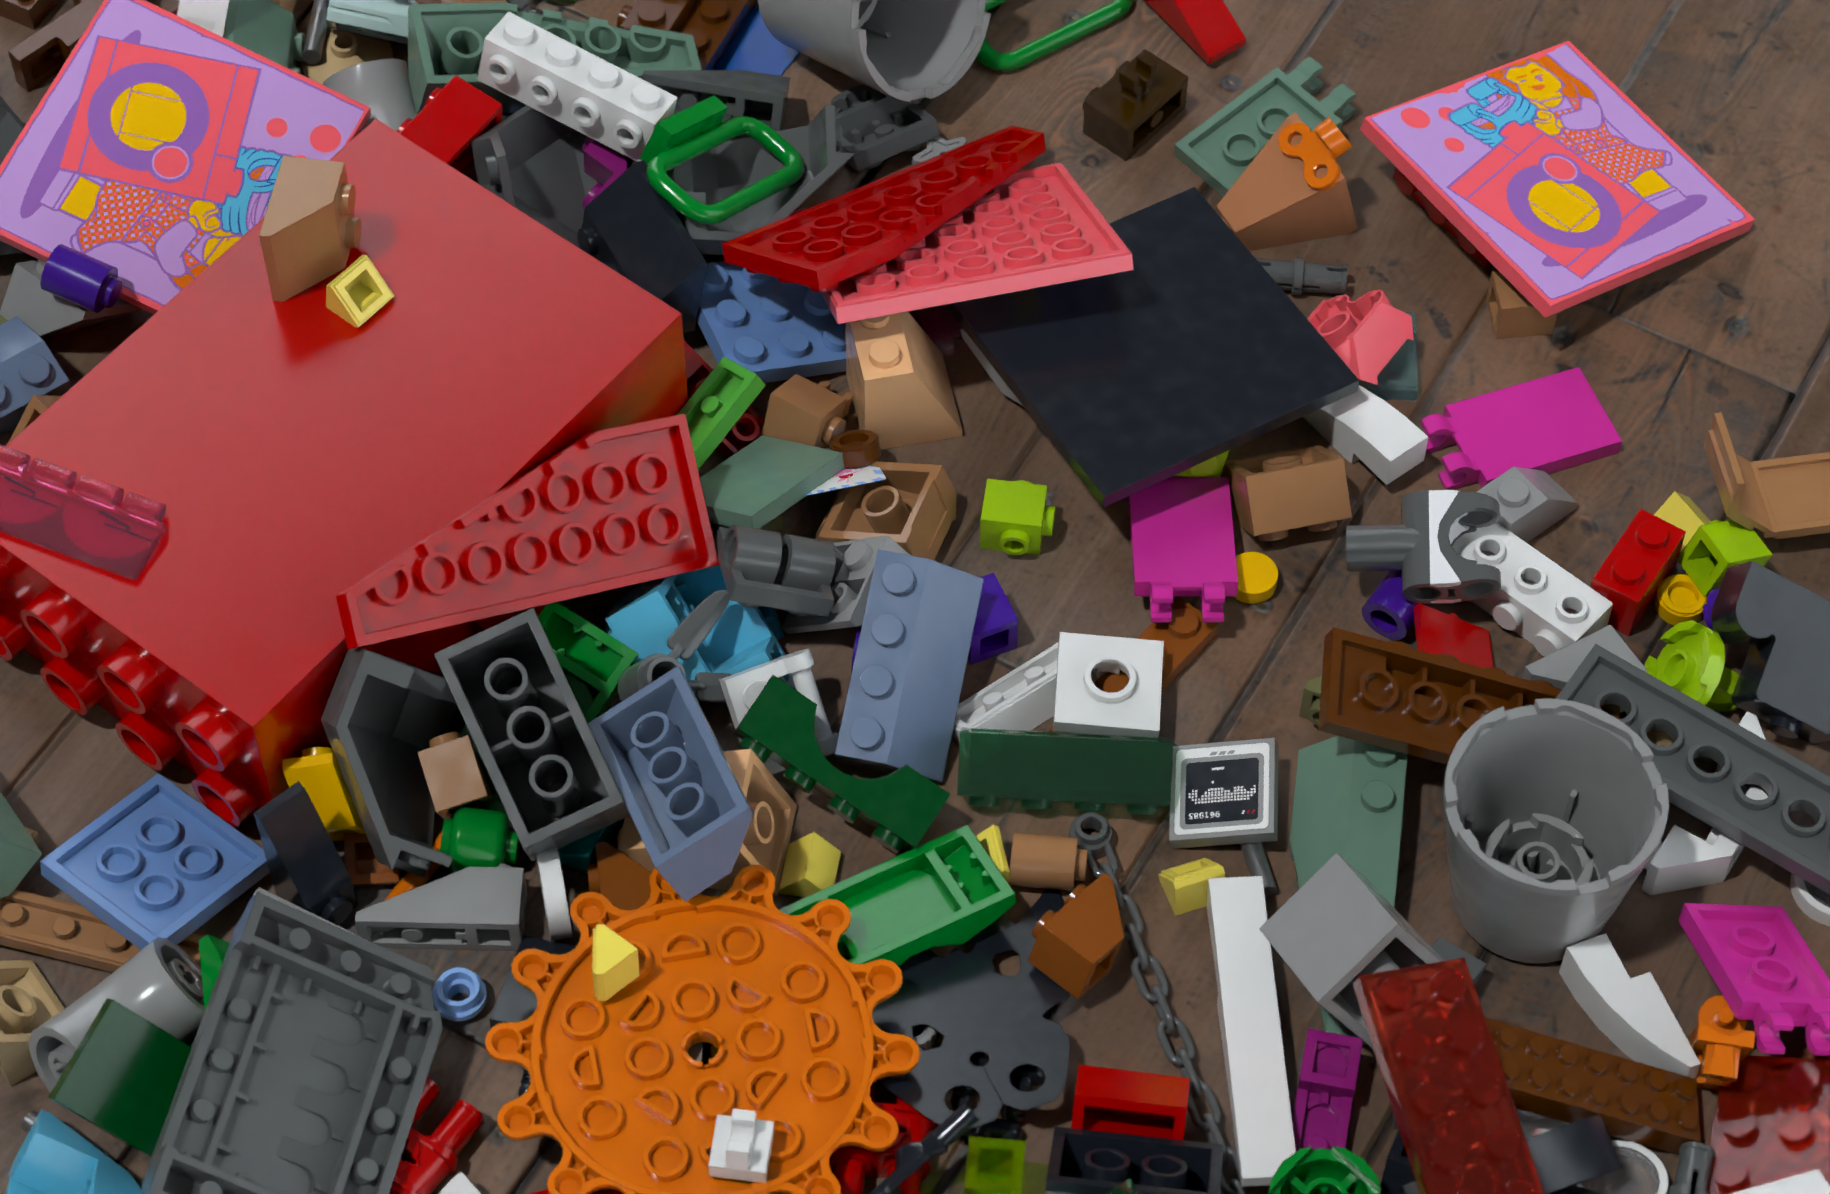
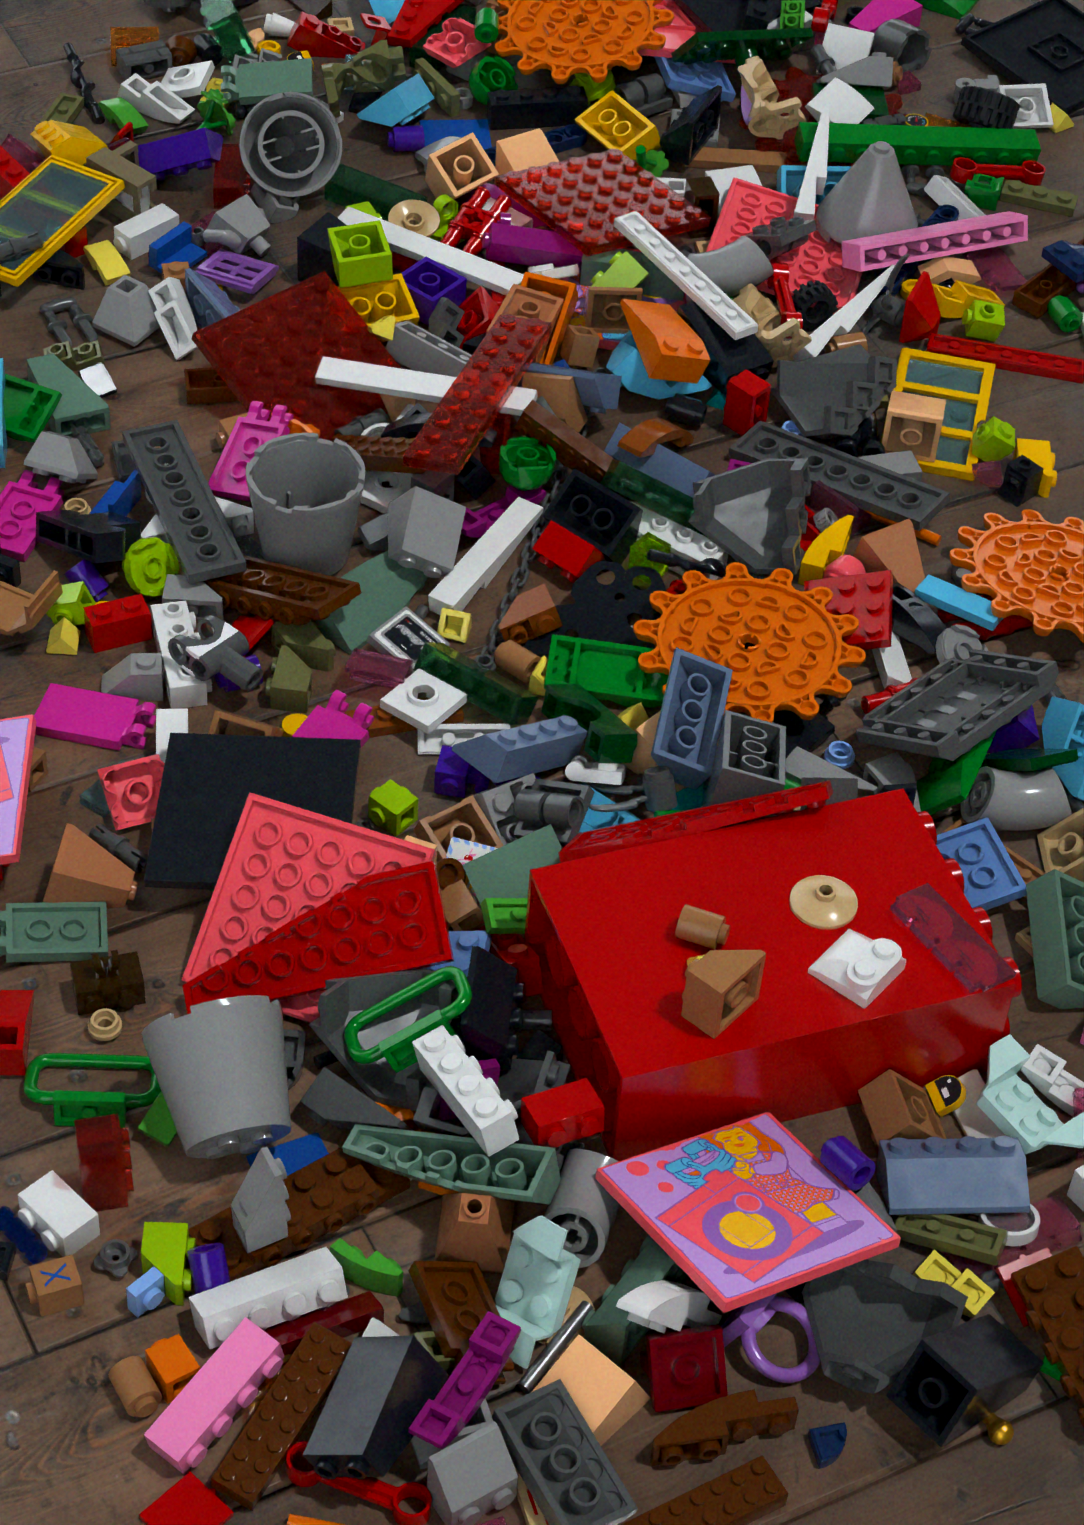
camera: 150 degrees left, 10 degrees down
light yellow slope [592,925,640,1001] -> none
white tile [709,1109,774,1183] -> none
orange piece [1278,117,1352,191] -> none
none -> tan plate [88,1008,123,1041]
none -> olive slope [265,645,312,713]
none -> clear pink panel [345,648,413,689]
none -> medium nougat brick [675,904,730,950]
none -> tan dish [789,875,858,930]
none -> white slope [808,929,907,1009]

